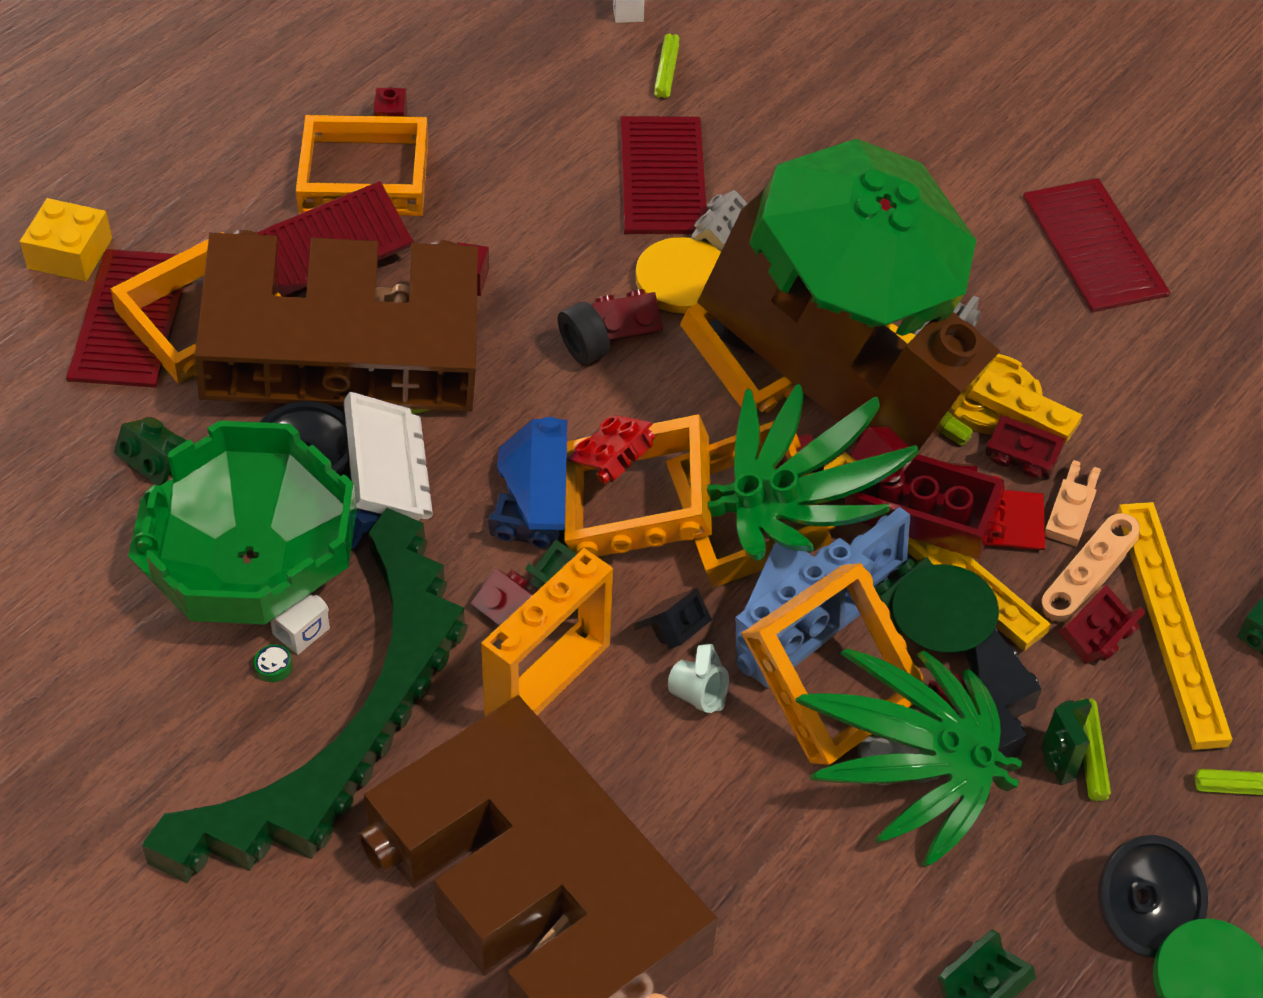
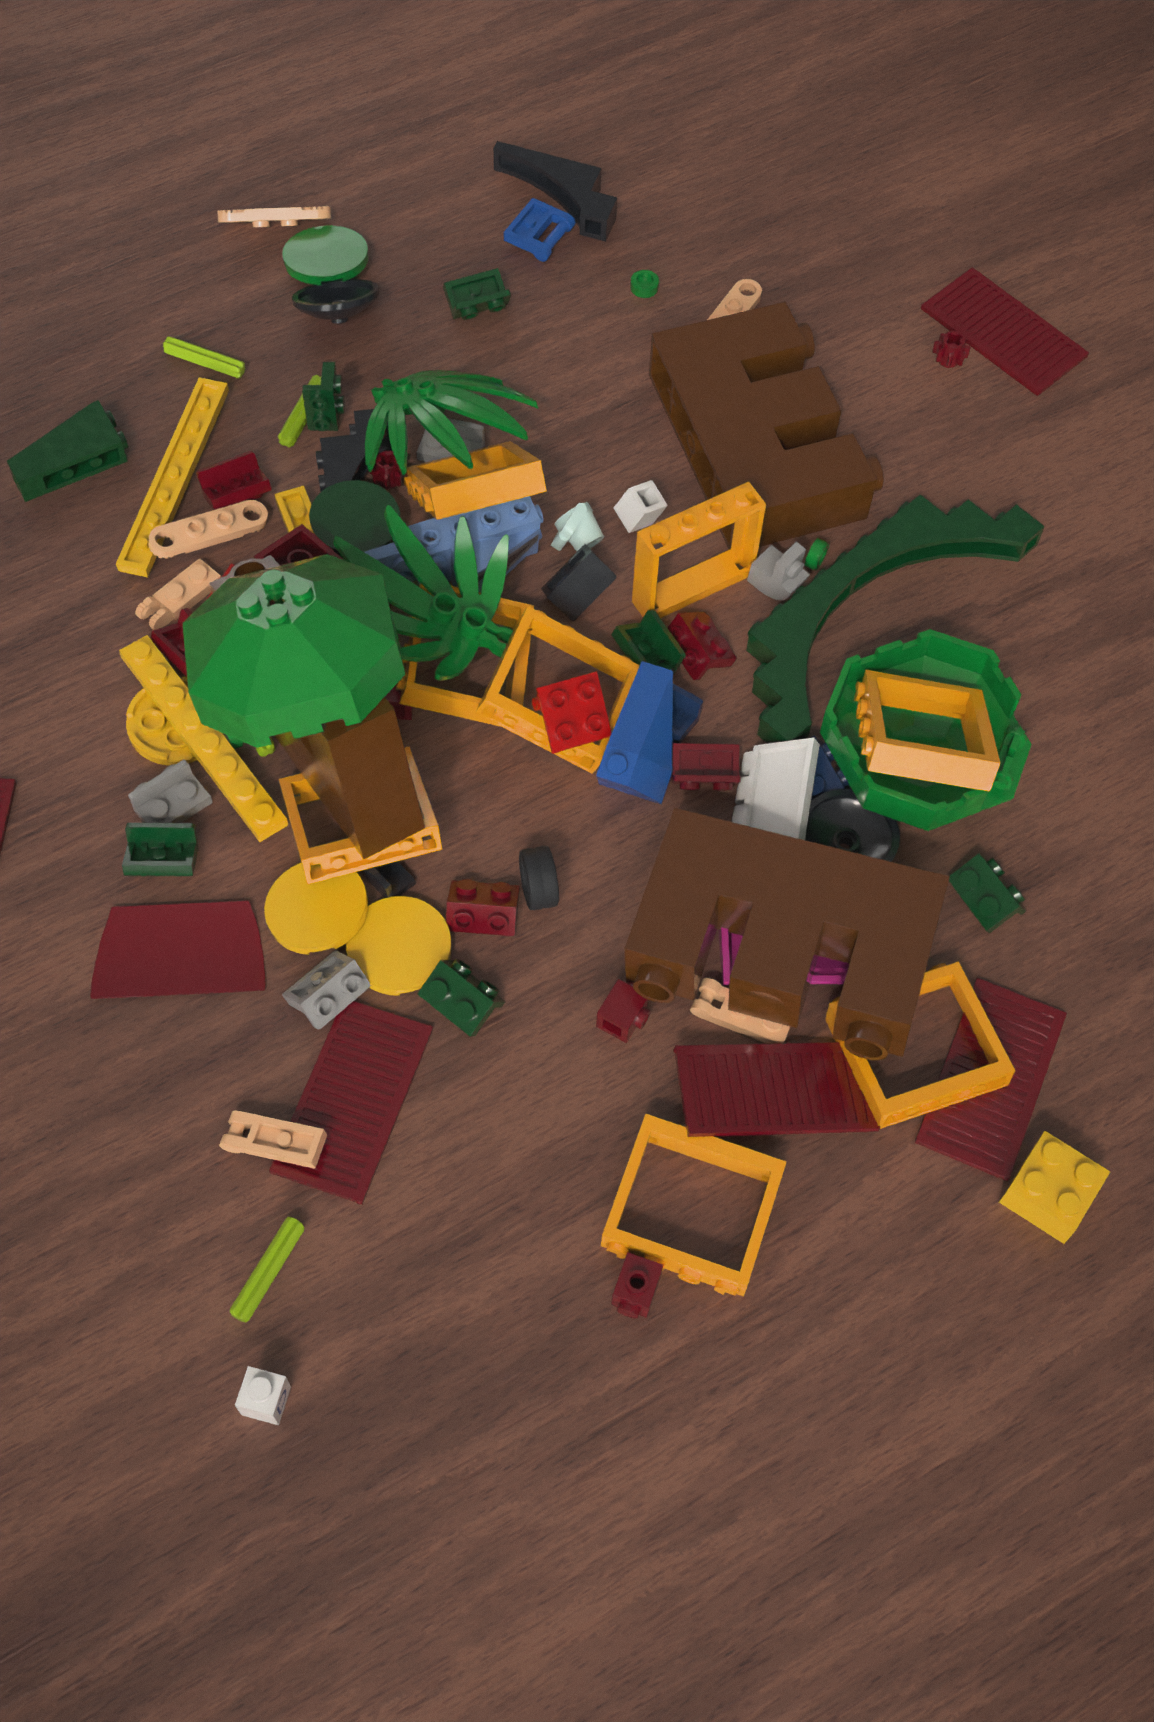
camera: 160 degrees left, 10 degrees up
none -> light nougat plate [219,1110,327,1169]
none -> dark green bracket [417,958,505,1037]
none -> white brick [614,480,668,533]
none -> dark red bracket [672,743,741,791]
none -> light grey brick [747,542,810,600]
none -> green tile [804,538,829,571]
none -> light orange window [854,670,1000,791]

